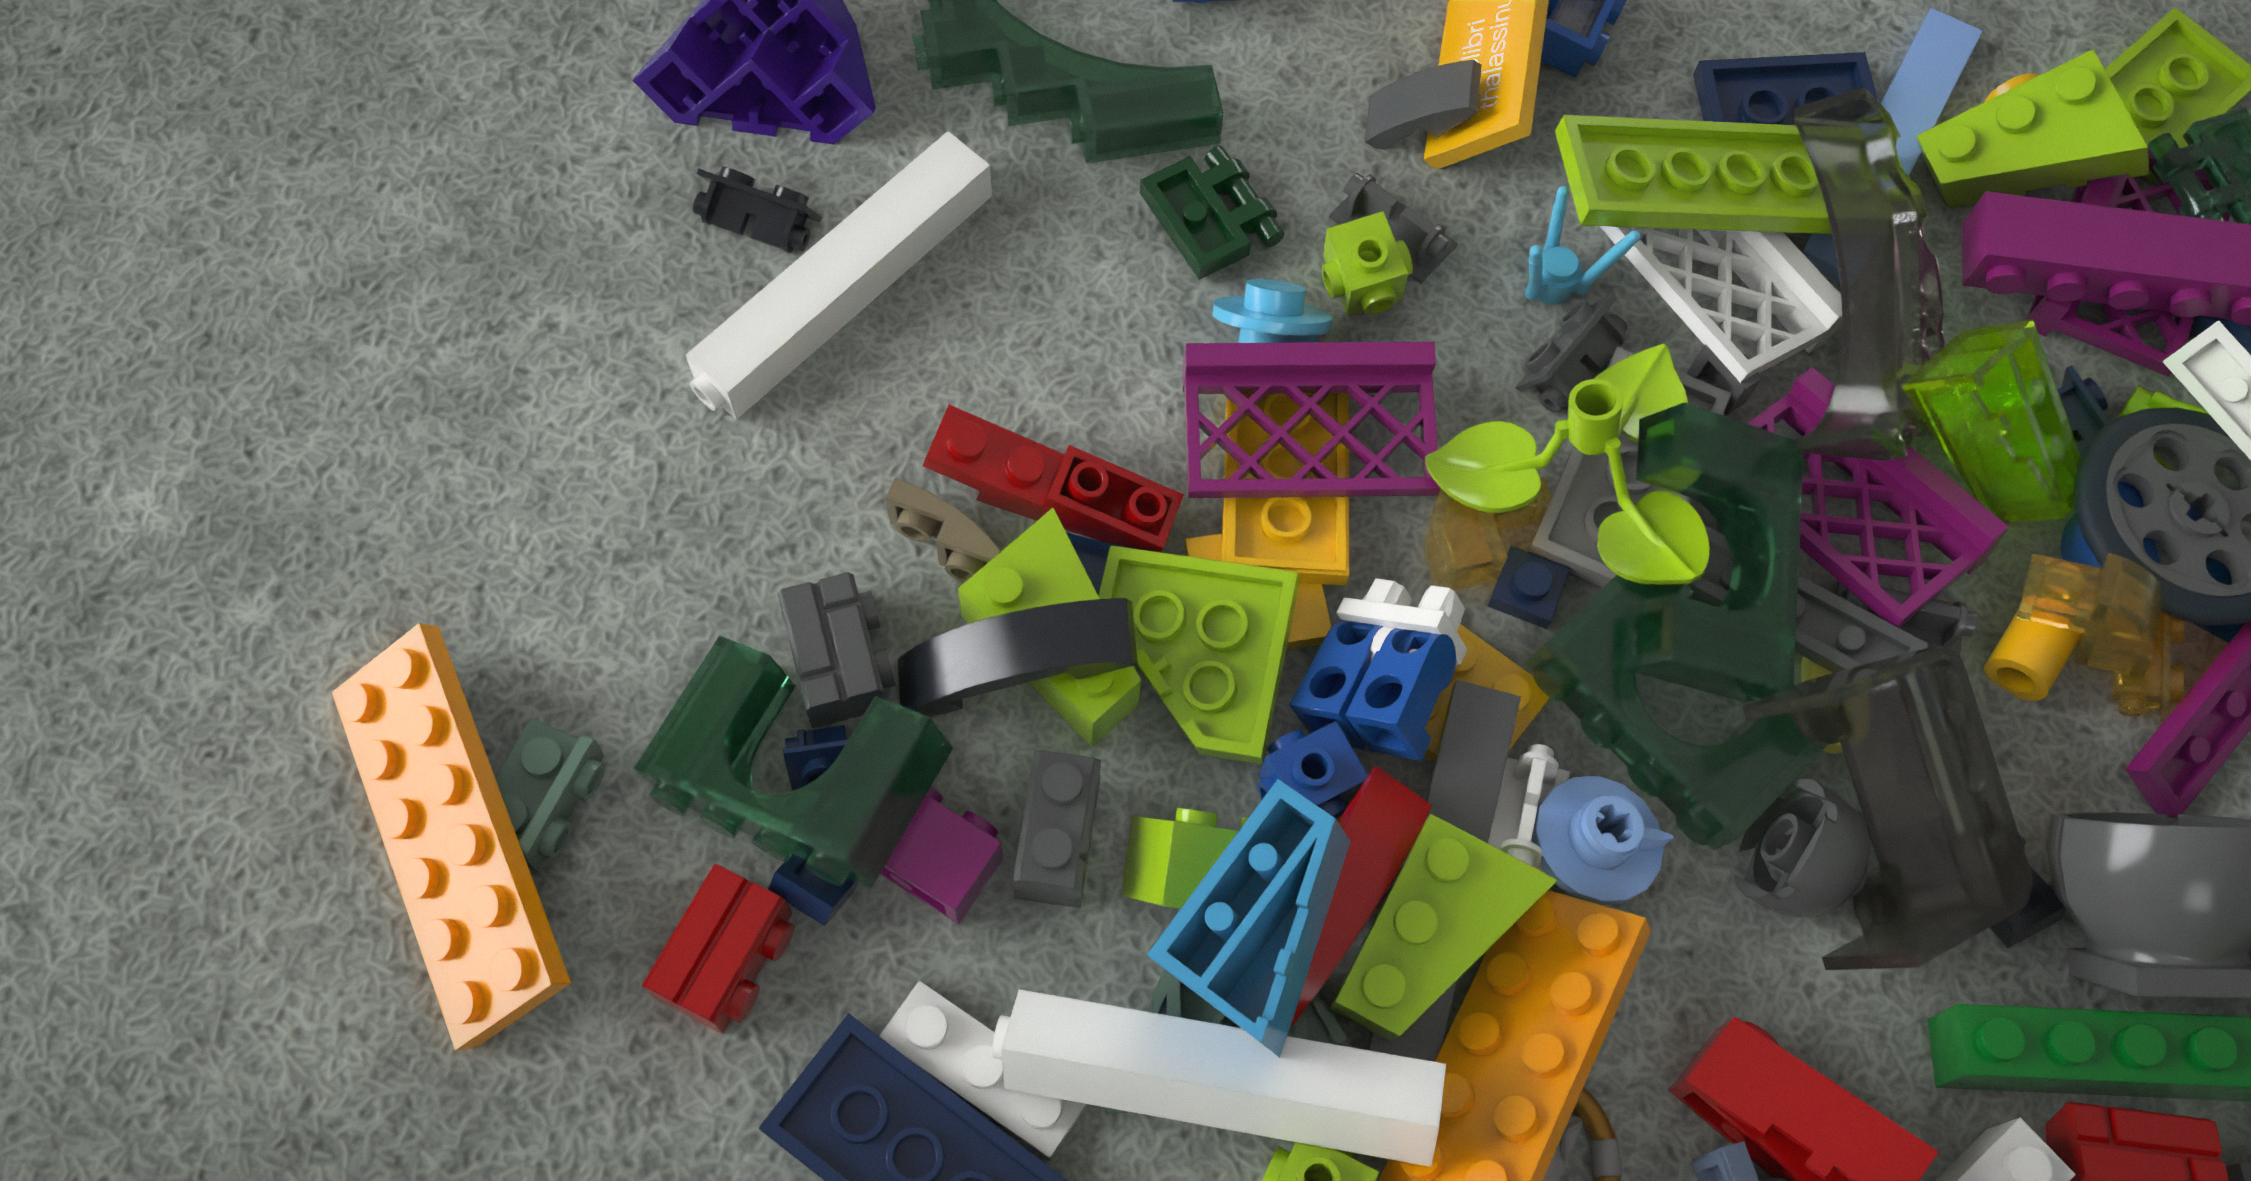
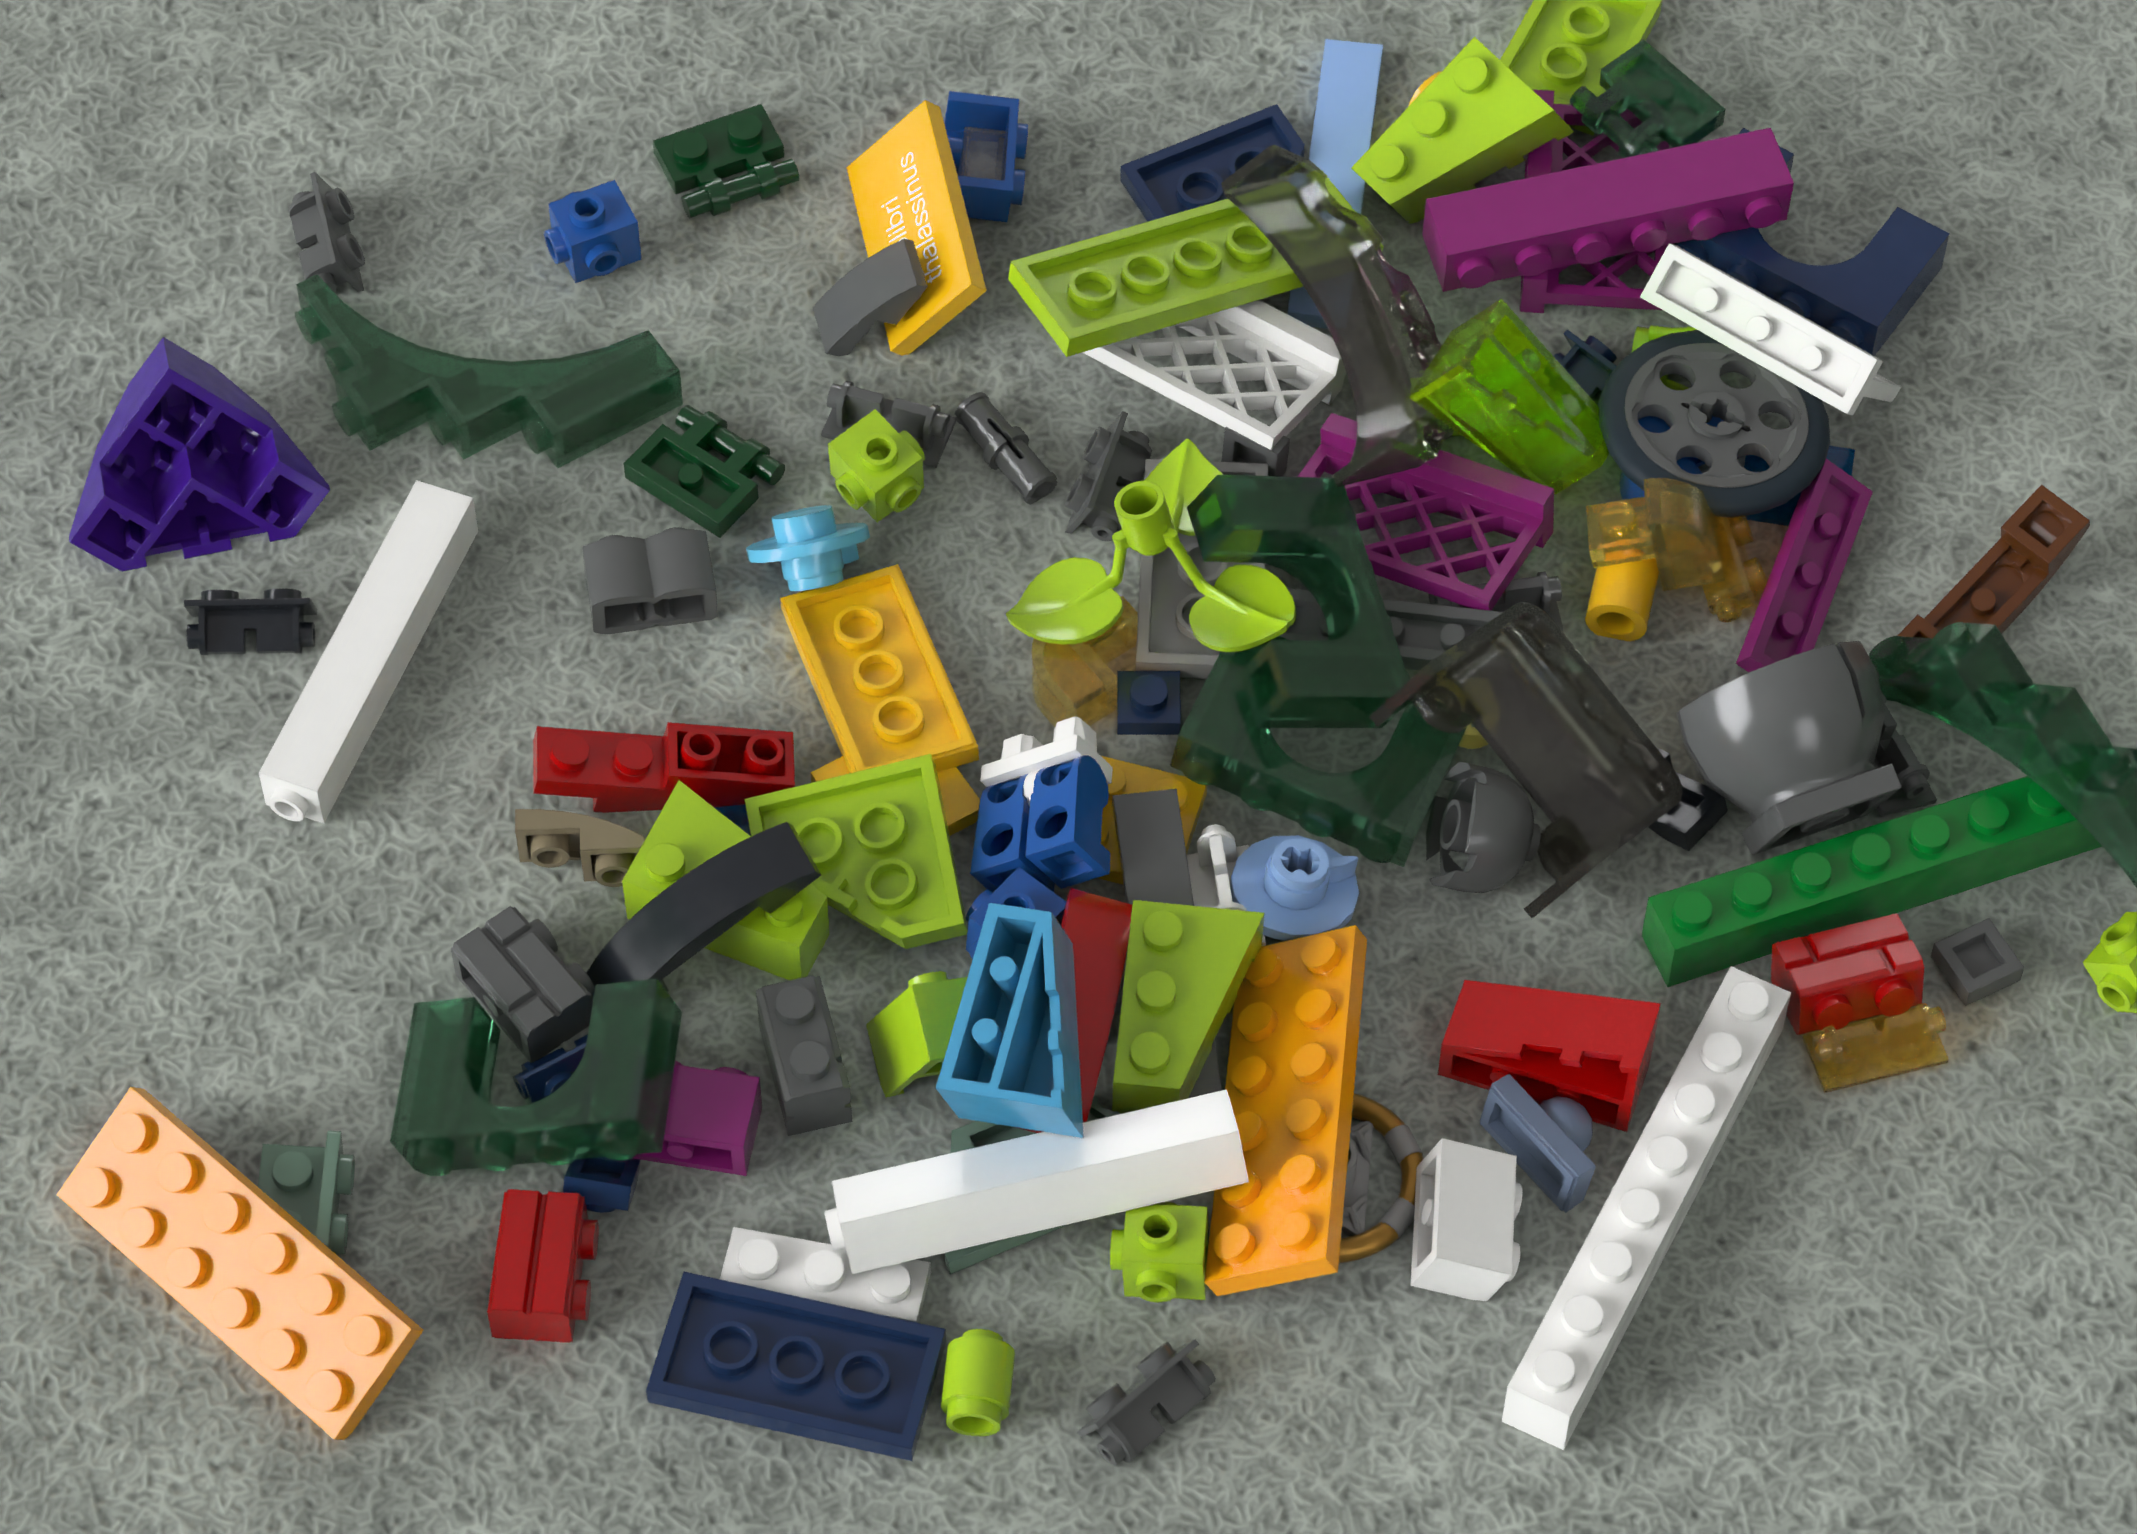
camera: 20 degrees left, 10 degrees down
magenta fence [1182,341,1441,498] -> none
medium azure plant [1525,186,1640,305] -> none
none -> dark grey brick [583,527,718,634]
none -> dark grey pin [955,392,1057,505]

